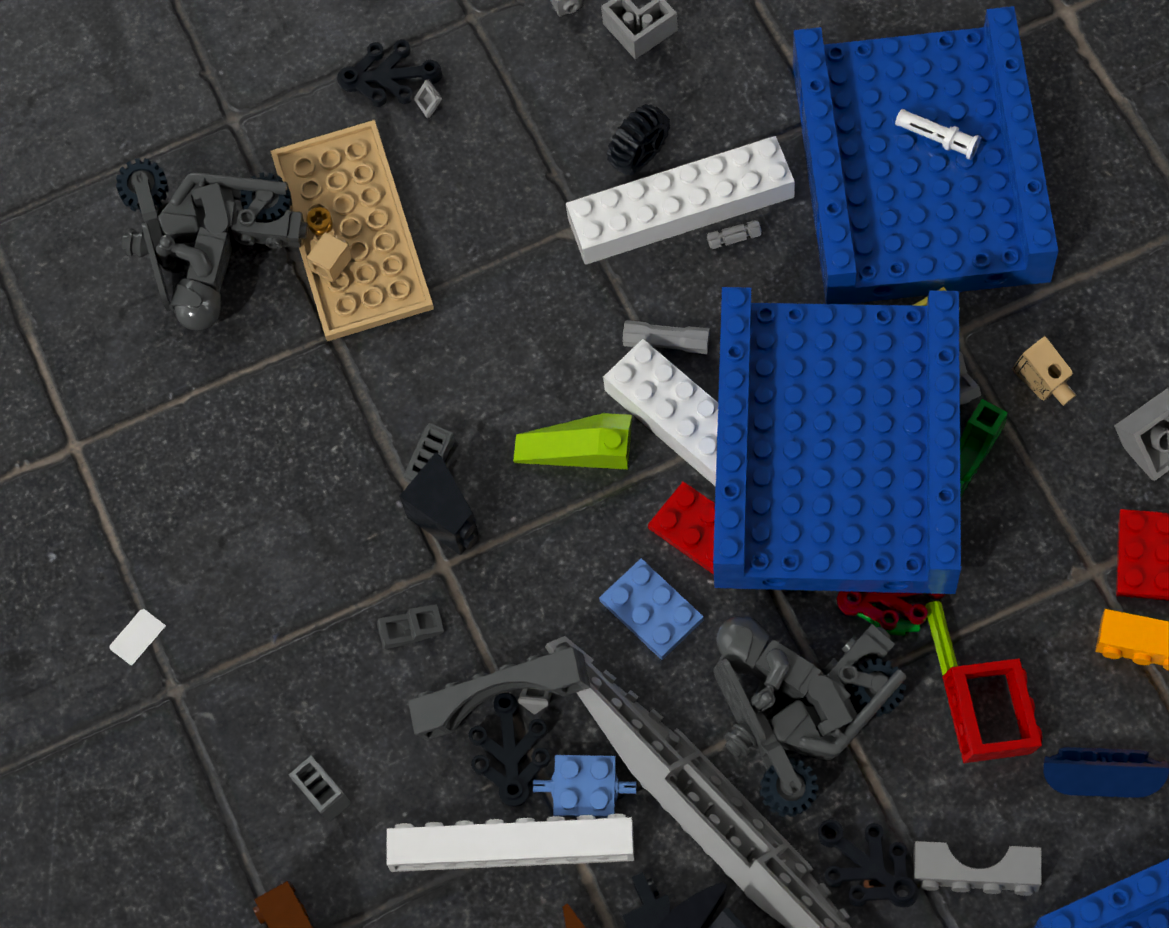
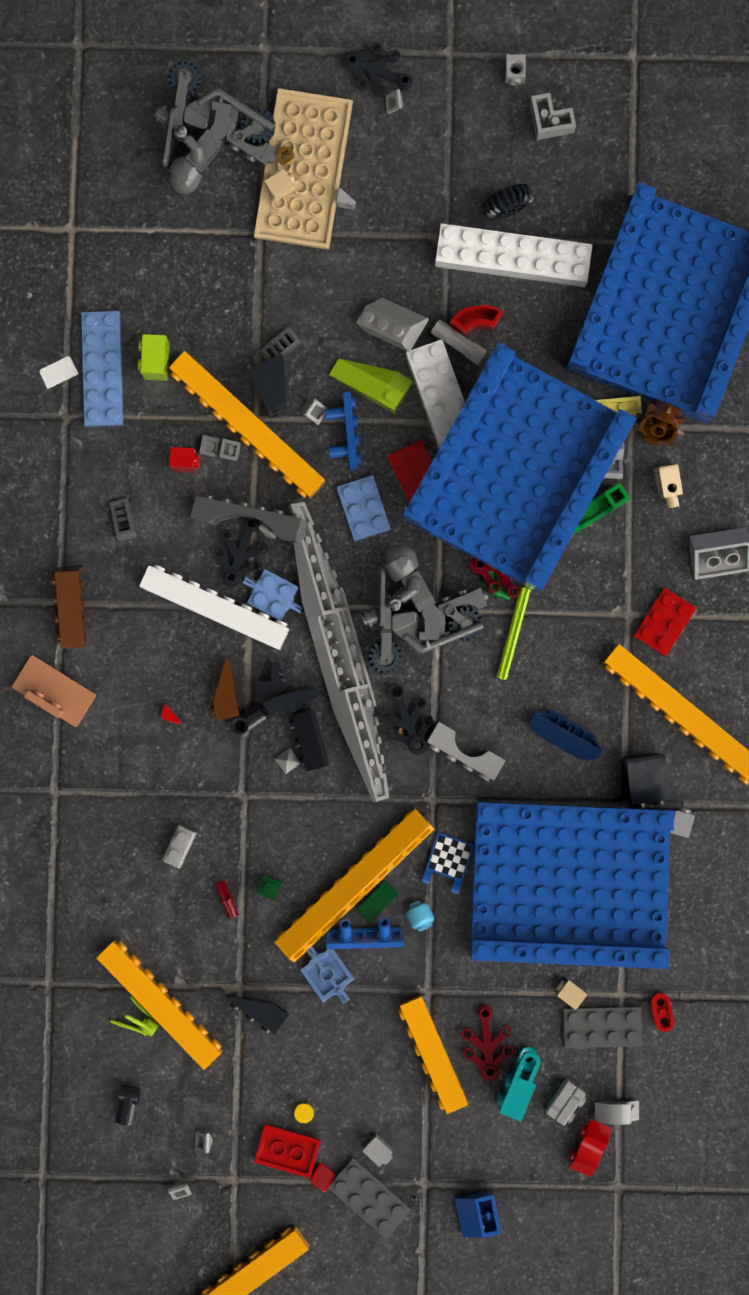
camera: 20 degrees right, 20 degrees up
light grey axle [707,220,762,249] -> none
white pin [895,108,981,160] -> none
red window [942,658,1042,763] -> none
none -> medium blue plate [81,311,124,427]
none -> lime brick [138,334,170,381]
none -> light orange brick [169,351,325,498]
none -> red brick [169,447,201,473]
none -> light grey slope [300,397,328,425]
none -> blue plate [325,392,361,471]
none -> light grey slope [336,188,356,210]
none -> light grey slope [356,298,429,352]
none -> red brick [450,305,504,336]
none -> reddish brown brick [636,400,685,446]

